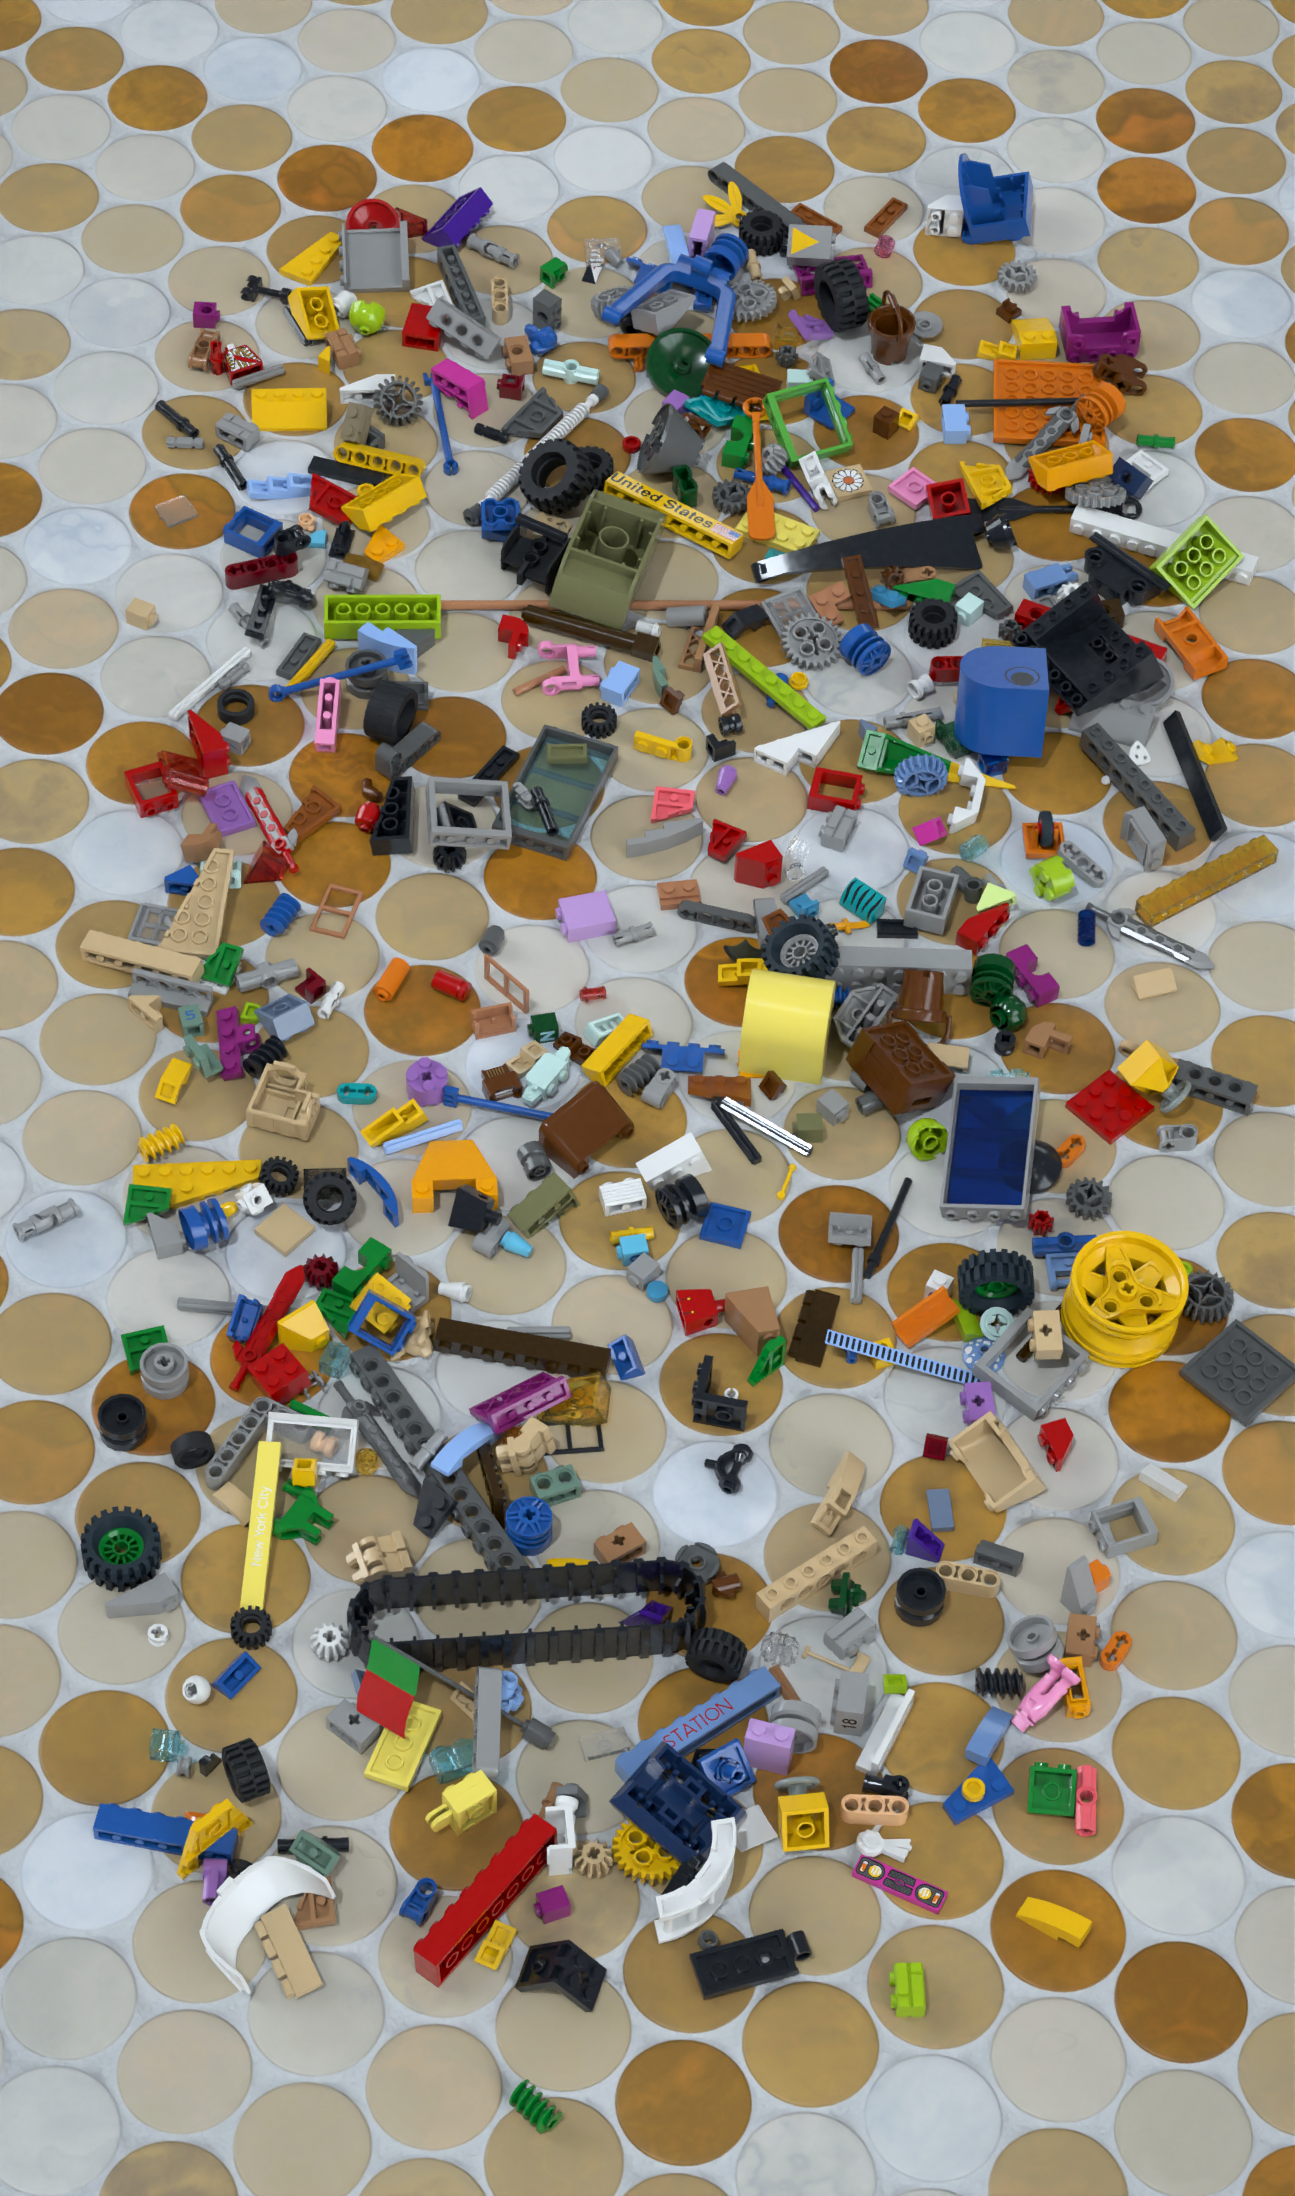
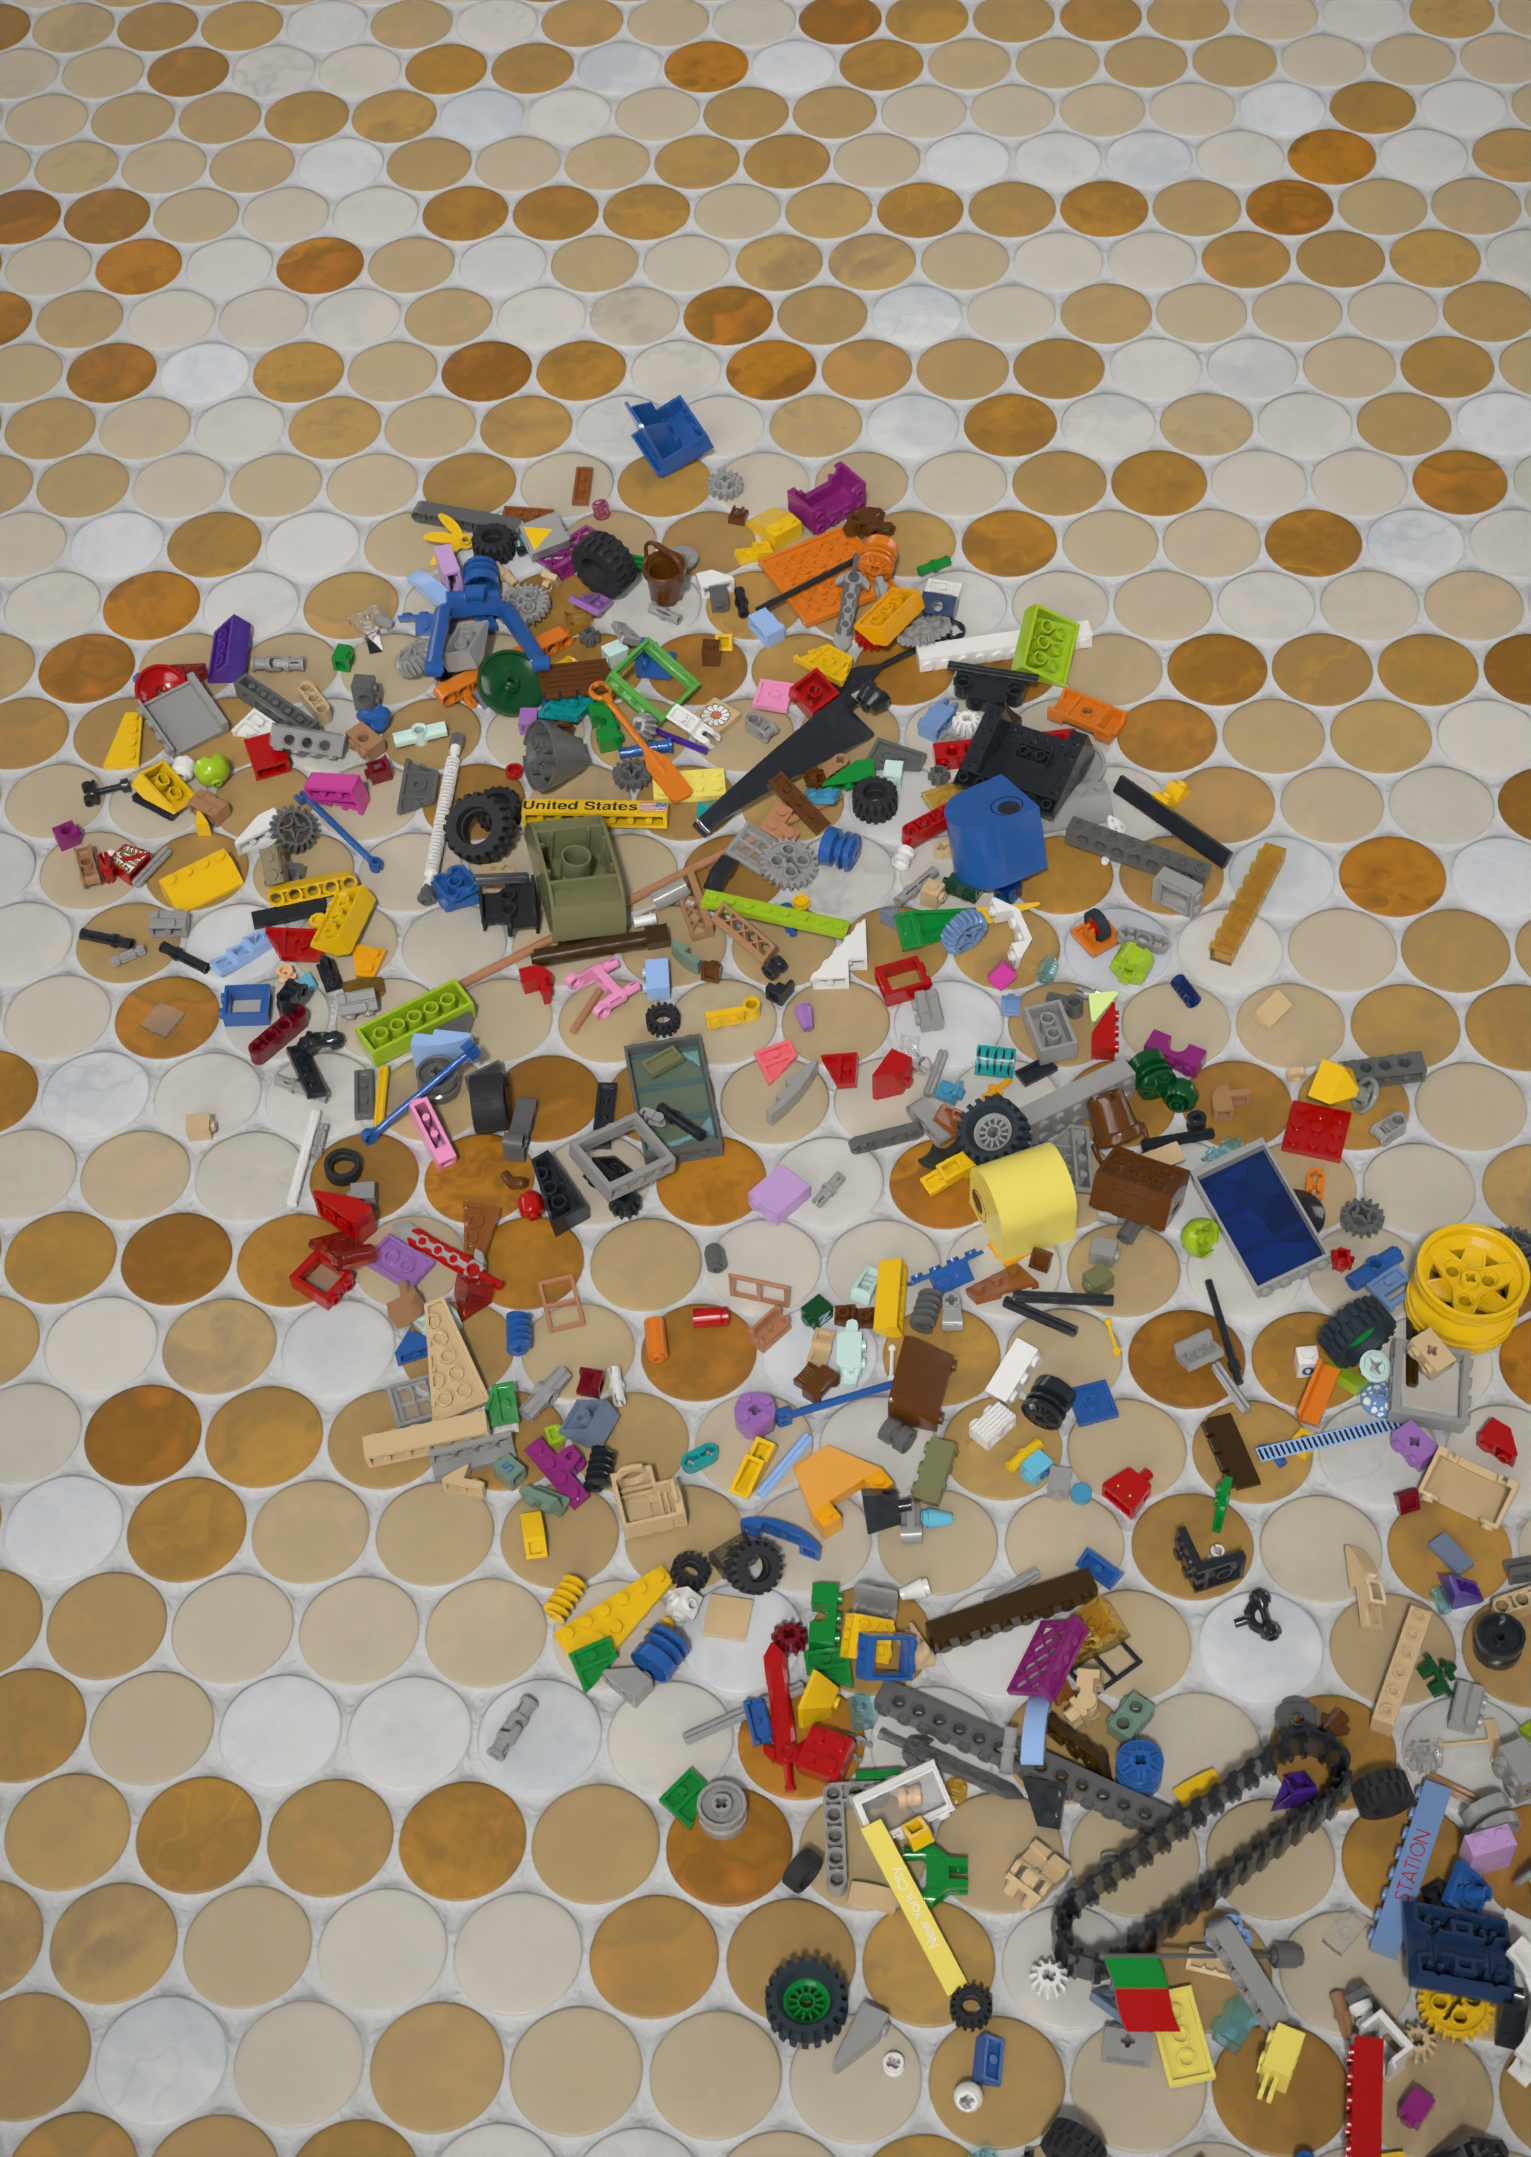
camera: 25 degrees left, 0 degrees up
black wheel [97,1394,148,1452] -> none
black axle [474,423,509,444] -> none
clear red pin [579,986,606,1003] -> none
medium nougat brick [593,1522,646,1564] -> none
nougat plate [657,879,701,911] -> none
dark green brick [672,464,698,508] -> none
medium nougat slope [724,1286,780,1356] -> none
white slope [925,195,963,238] -> none
sword [1085,902,1214,969] -> none
none -> black axle [1140,1128,1215,1151]

